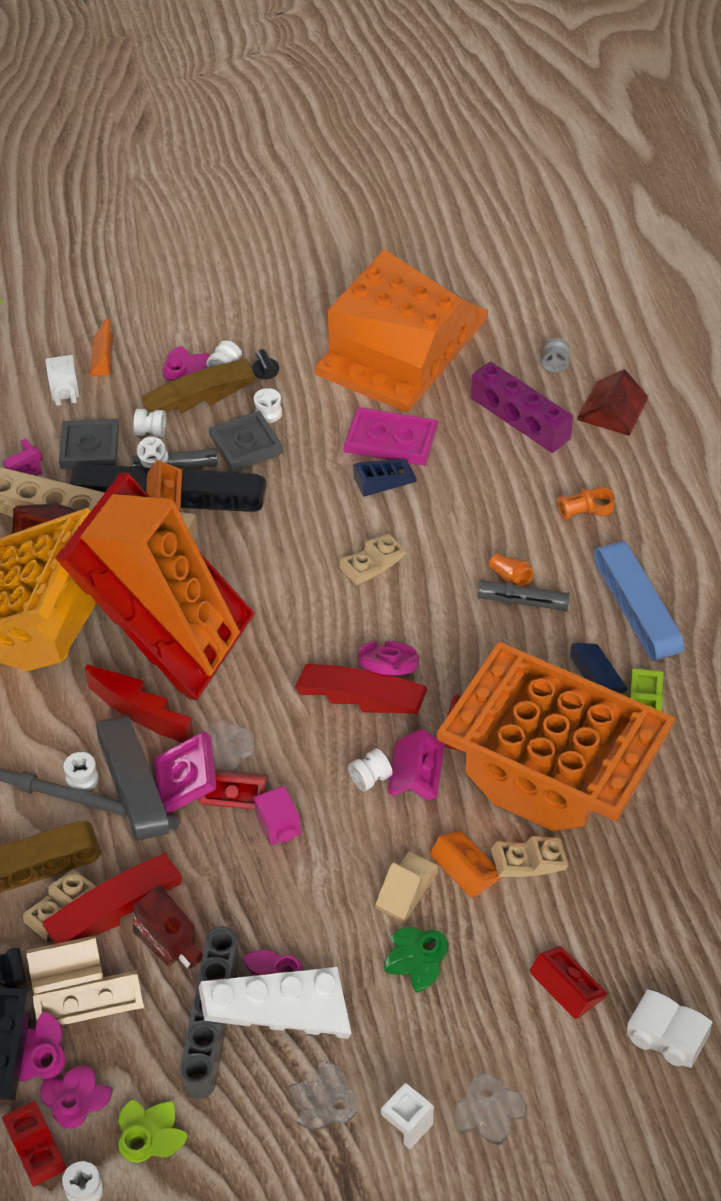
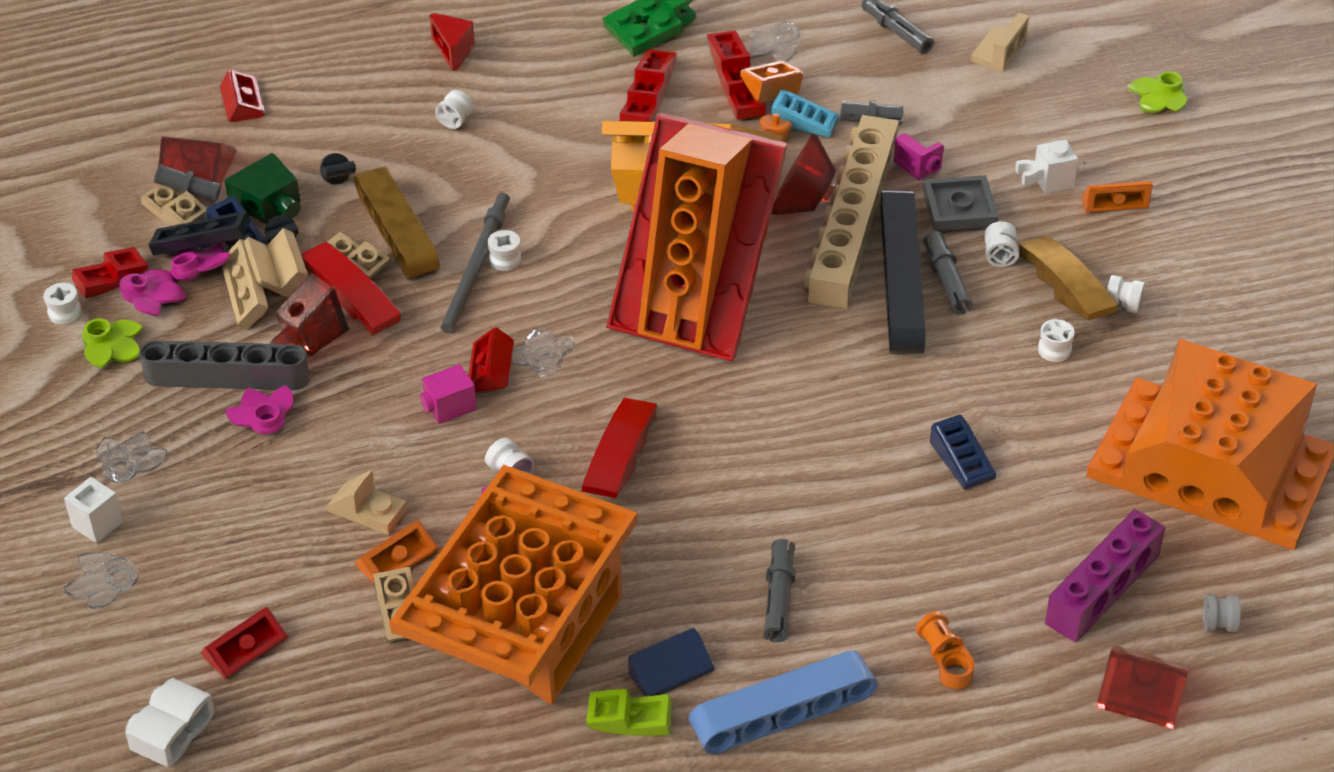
camera: 85 degrees right, 5 degrees down
red slope [85,664,194,743] -> none
dark grey beam [96,715,169,841] -> none
white wheel [137,437,169,468] -> none
orange slope [146,460,182,511] -> none
dark pink tile [154,731,217,814] -> none
dark pink plate [162,346,210,381] -> none
white wing [199,967,352,1039] -> none
dark grey plate [209,410,283,472] -> none
black plate [252,349,279,379] -> none
tan slope [339,534,406,585] -> none
dark pink tile [344,407,438,466] -> none
dark pink tile [357,640,420,675] -> none
green plate [384,927,449,993] -> none
orange cone [489,553,534,587] -> none

